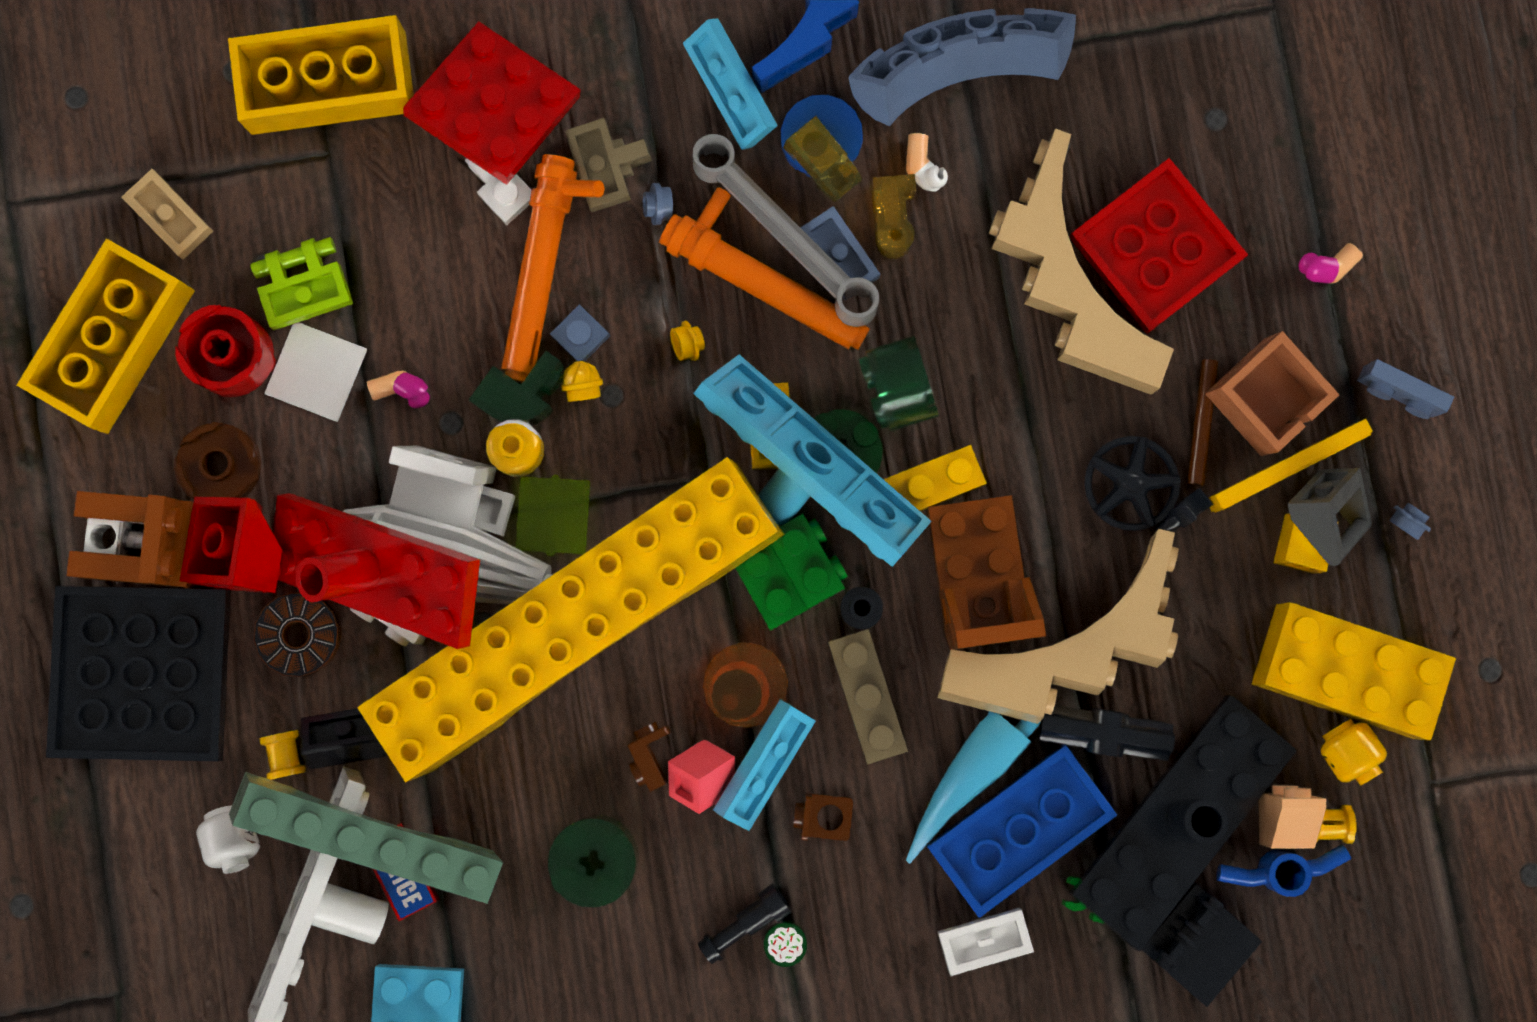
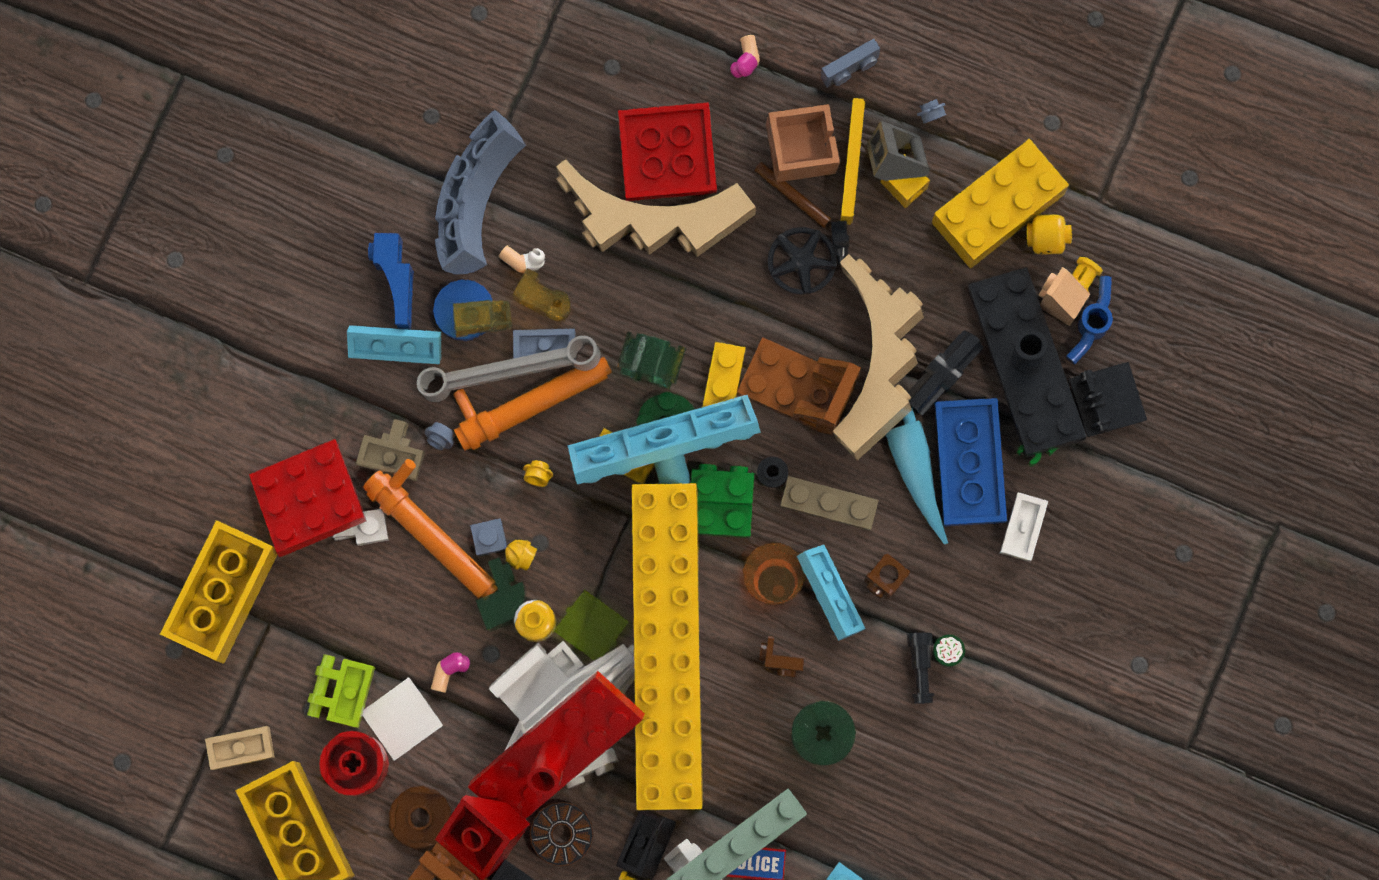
camera: 50 degrees left, 5 degrees down
coral panel [668,740,735,814] -> none

